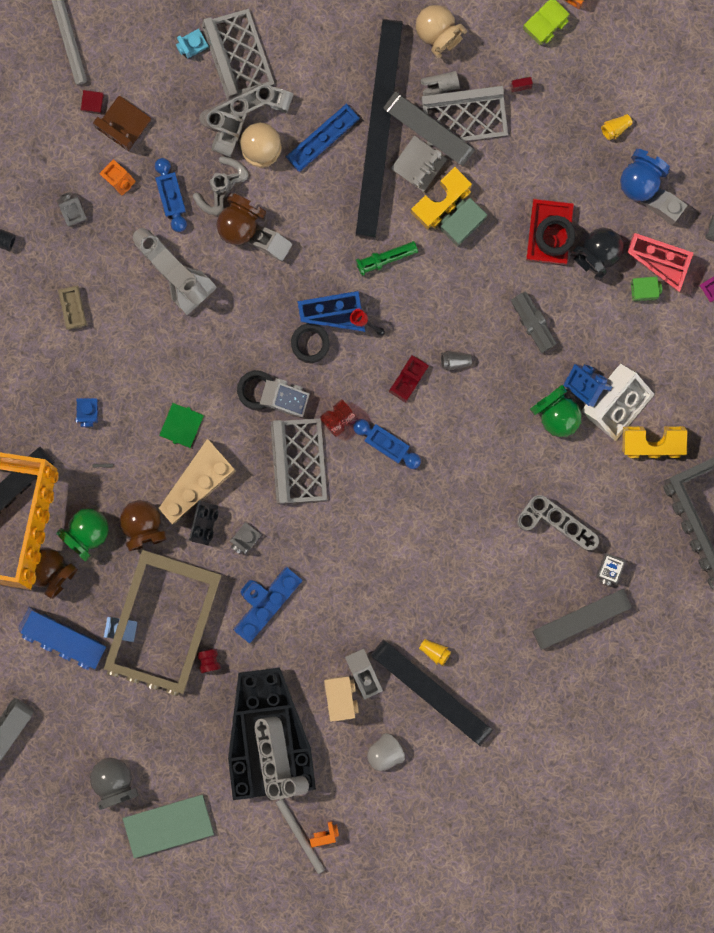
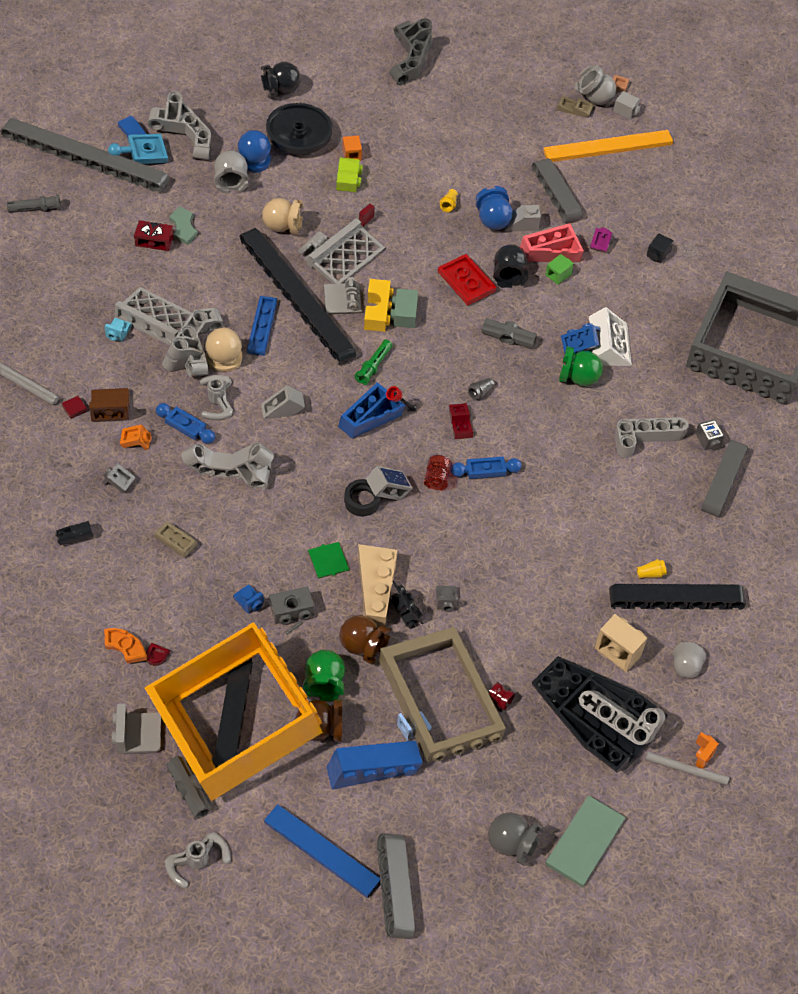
camera: 45 degrees left, 30 degrees down
reddish brown tile [216,193,267,245] -> none
blue plate [233,567,303,644] -> none
light grey fence [270,418,327,504] -> none
black tyre [291,323,330,363] -> none
light grey slope [345,649,383,700] -> none
dark grey beam [383,91,475,166] -> none
black tyre [535,215,575,256] -> none
yellow arch [622,426,687,458] -> none
none -> dark grey brick [269,586,314,625]

